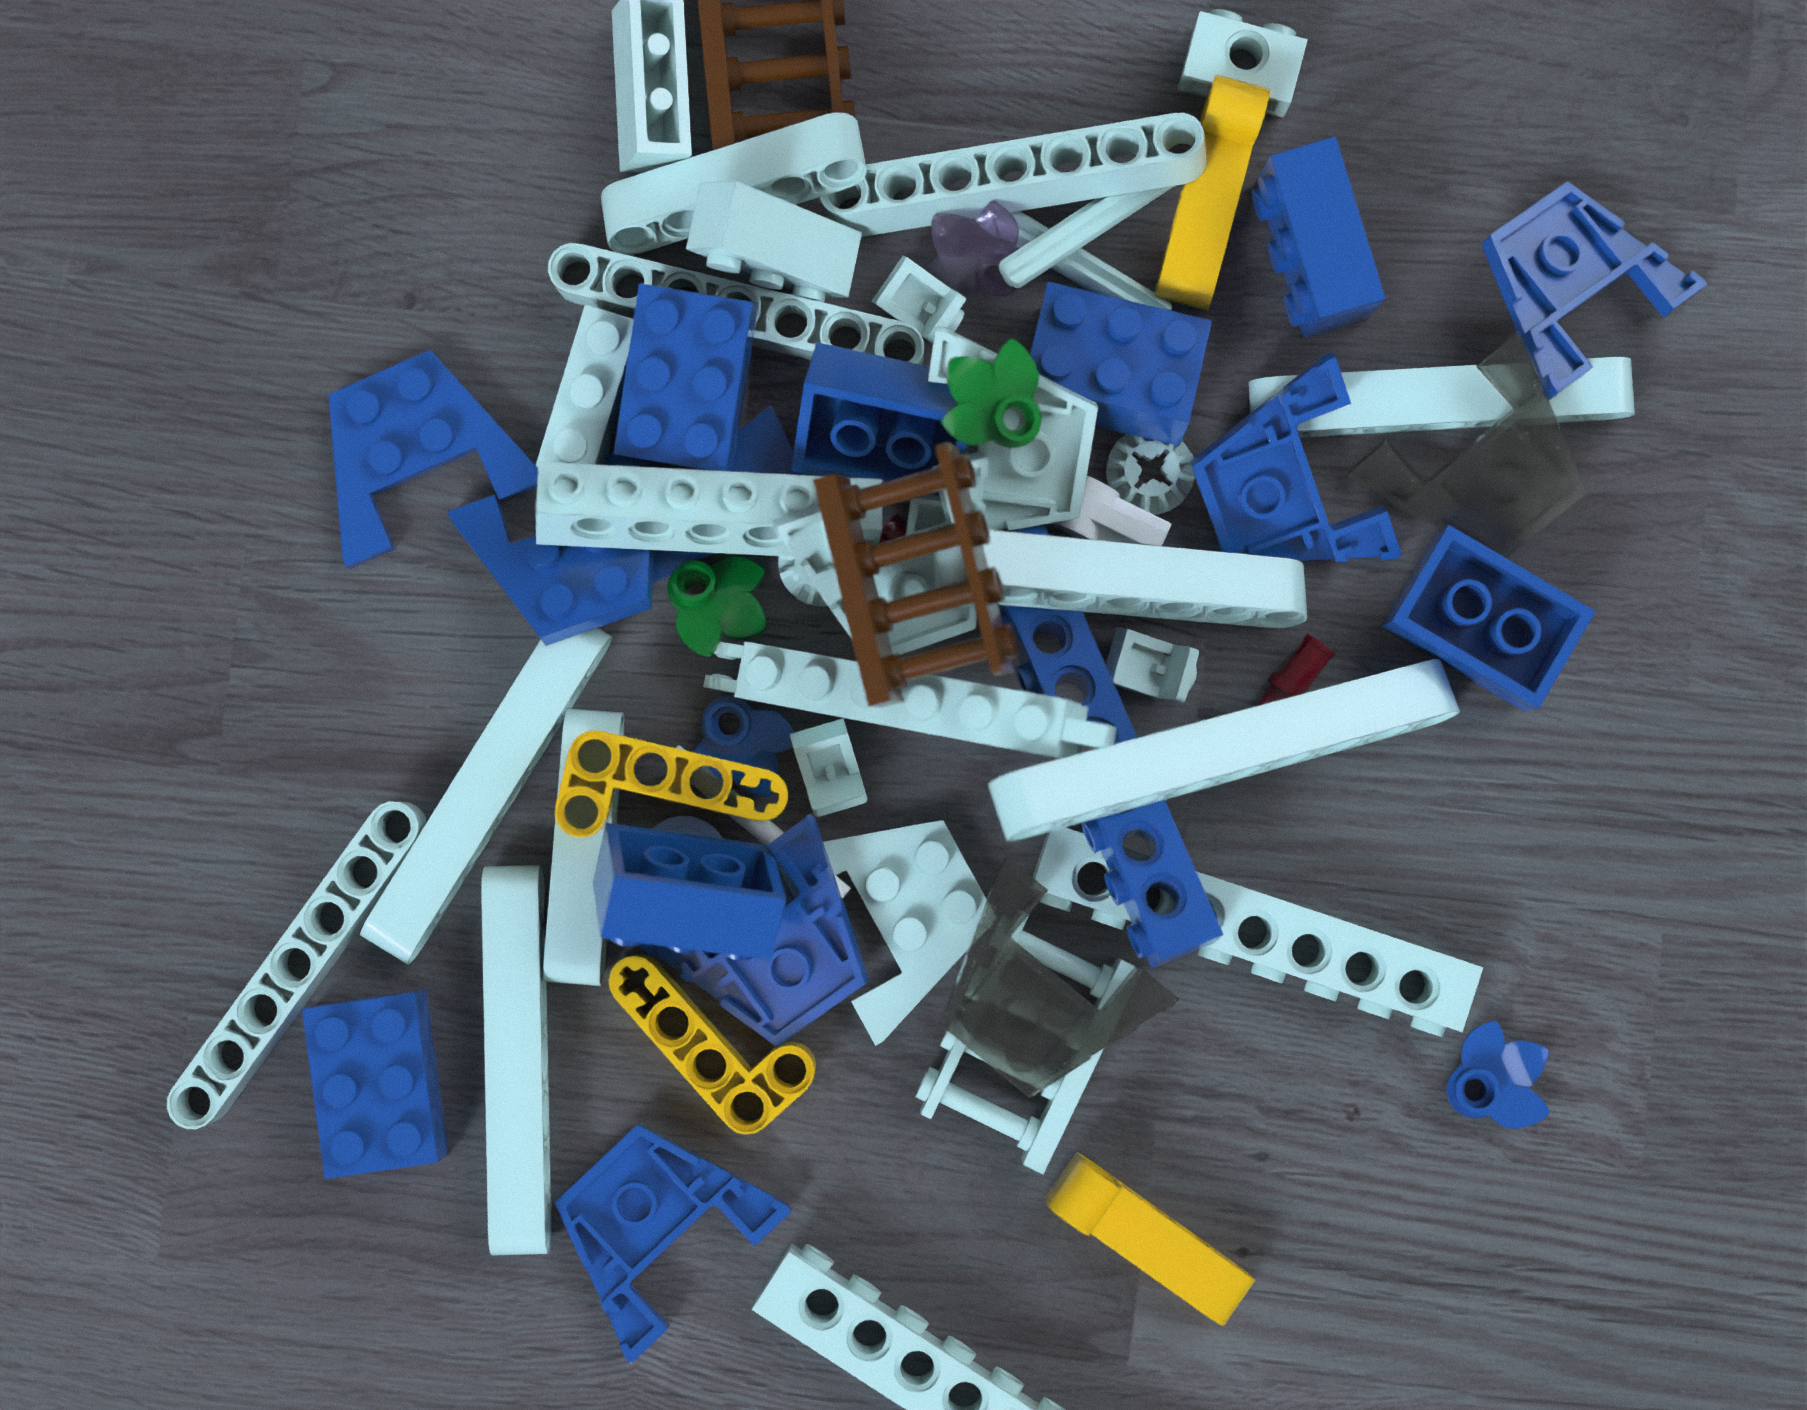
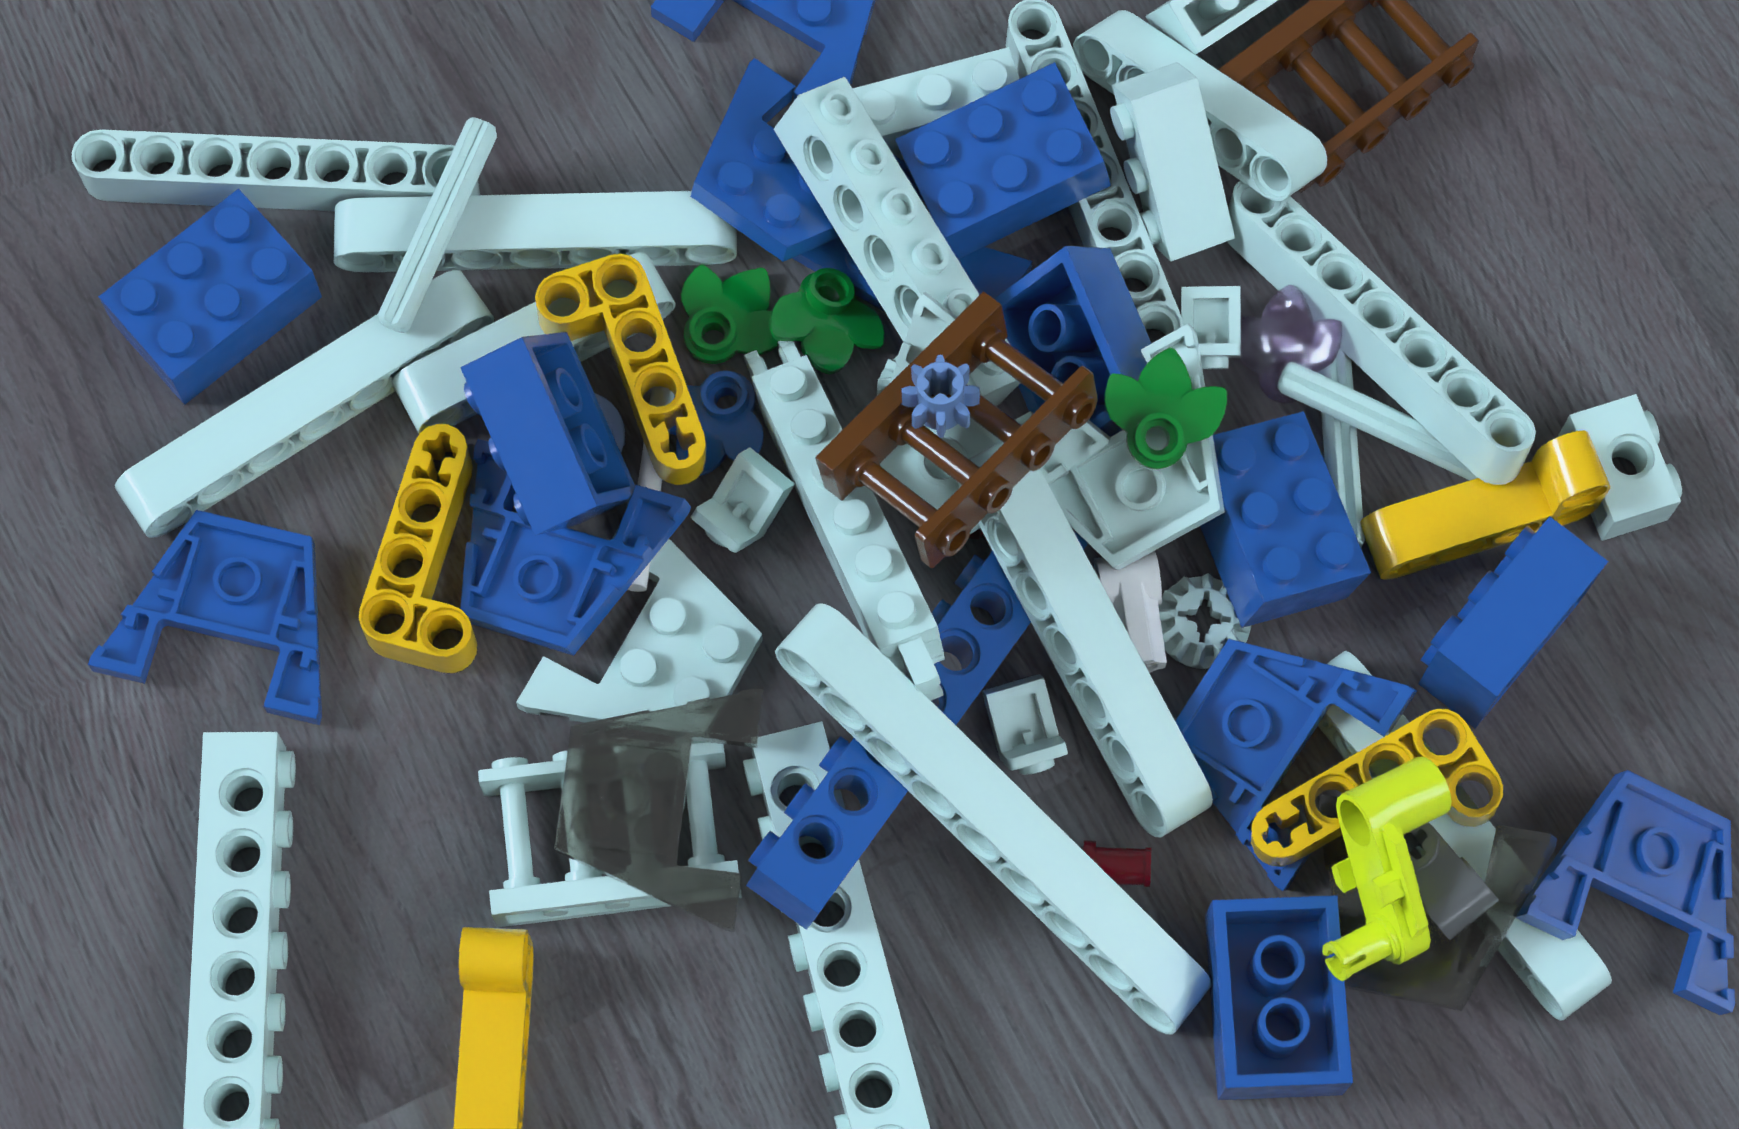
camera: 55 degrees right, 15 degrees down
none -> light aqua axle [378,117,497,333]
none -> green plate [681,264,779,364]
none -> medium blue gear [902,355,980,438]
none -> yellow beam [1251,709,1503,867]
none -> neon yellow piece [1322,756,1452,981]
none -> dark grey piece [1404,822,1499,940]

